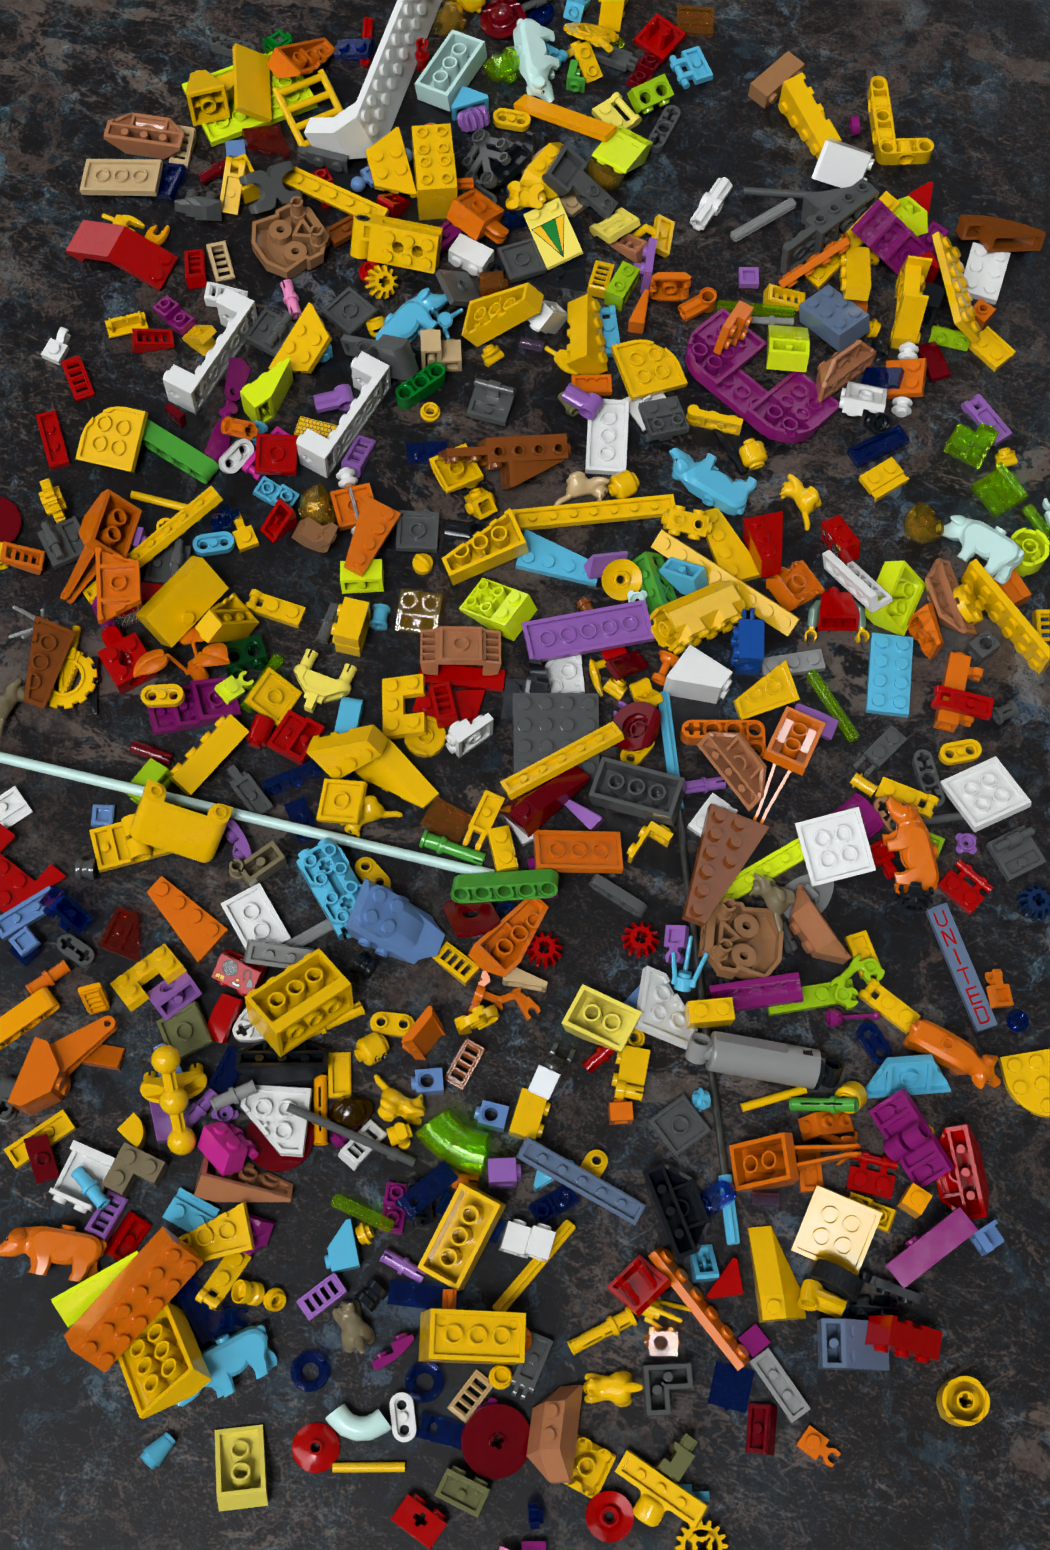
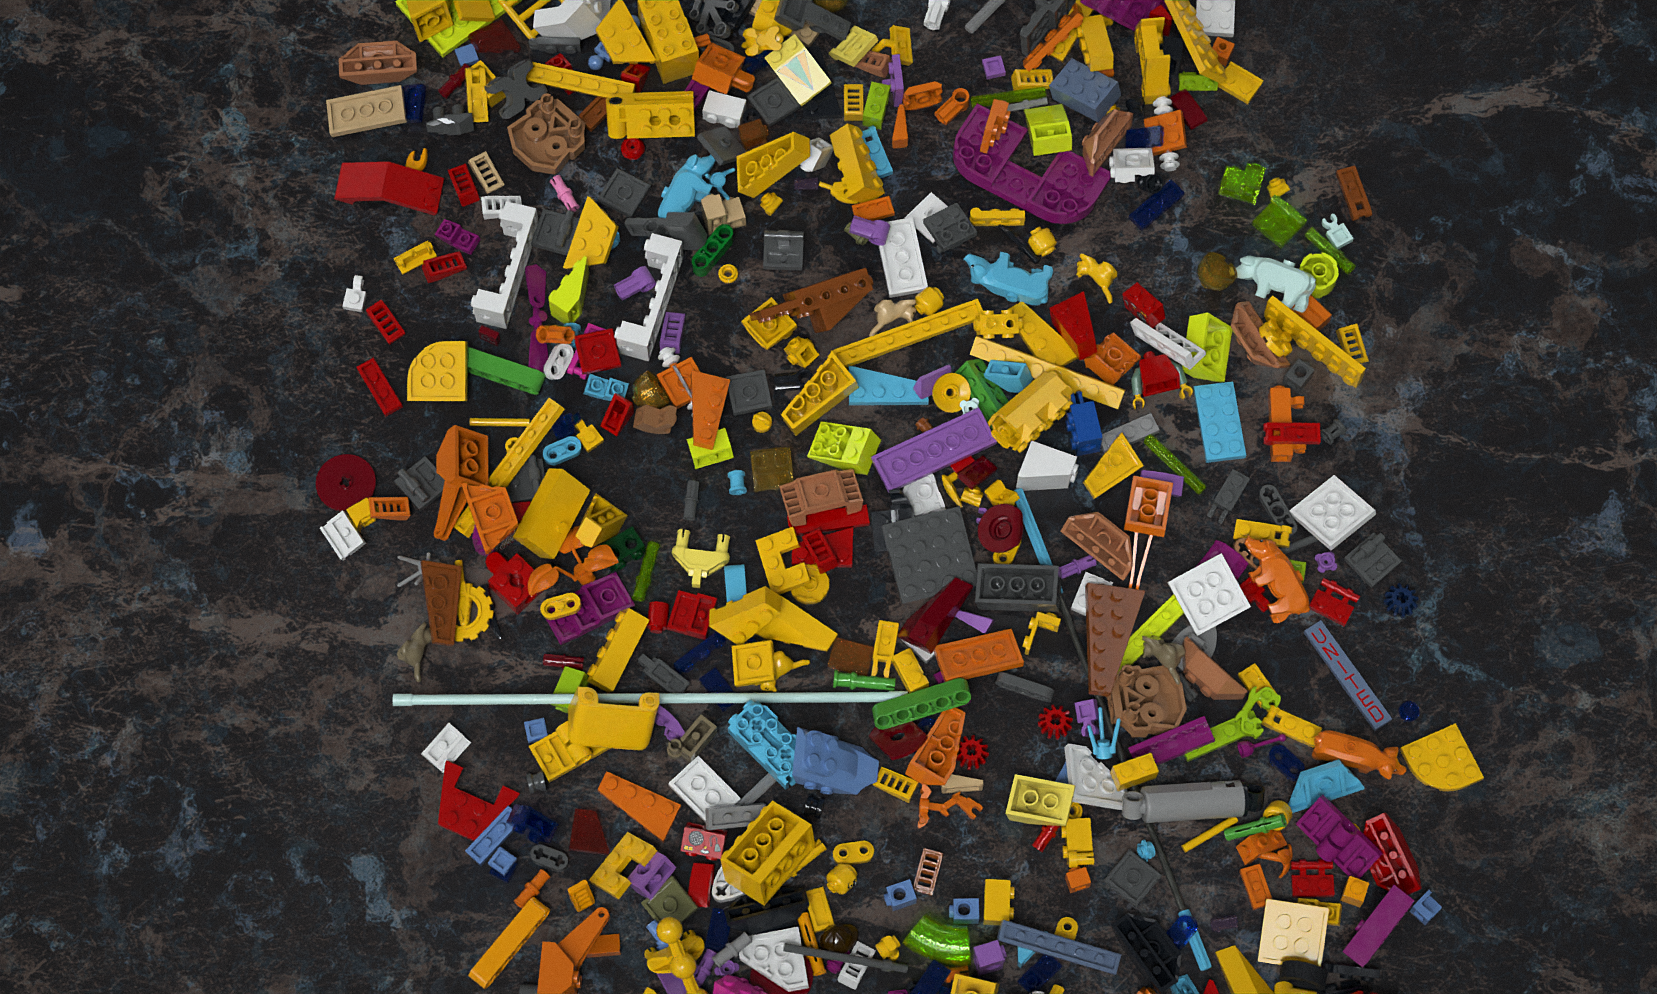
camera: 10 degrees left, 0 degrees up
yellow gear [39,478,68,524] -> none
yellow hand [102,213,145,232] -> none
medium lavender plate [130,527,148,550] -> none
tan slope [169,125,197,169] -> none
yellow slope [182,325,217,356] -> none
neon yellow plate [214,671,254,705] -> none
yellow plate [243,667,303,727] -> none
yellow plate [245,589,306,629] -> none
yellow tile [294,416,338,439] -> none
yellow piece [331,597,371,657] -> none
yellow plate [355,857,391,888] -> none
yellow gear [364,265,399,299] -> none
yellow tile [366,316,385,337] -> none
yellow animal [374,1074,426,1125] -> none
orange slope [401,1006,446,1060] -> none
clear blue plate [406,441,447,465] -> none
white plate [445,713,494,758] -> none
yellow plate [454,1005,500,1035] -> none
yellow plate [500,721,624,800] -> none
hinge [528,1041,576,1100] -> none
yellow plate [610,339,688,401] -> none
orange piece [651,650,680,686] -> none
orange beam [680,720,766,760] -> none
orange slope [729,1132,862,1192] -> none
yellow pin [849,772,878,798] -> none
yellow plate [858,457,910,502] -> none
yellow plate [866,318,881,338] -> none
black piece [897,882,934,912] -> none
orange slope [908,602,944,660] -> none
yellow plate [938,739,982,766] -> none
medium lavender plate [961,394,1012,446] -> none
orange plate [985,969,1014,1009] -> none

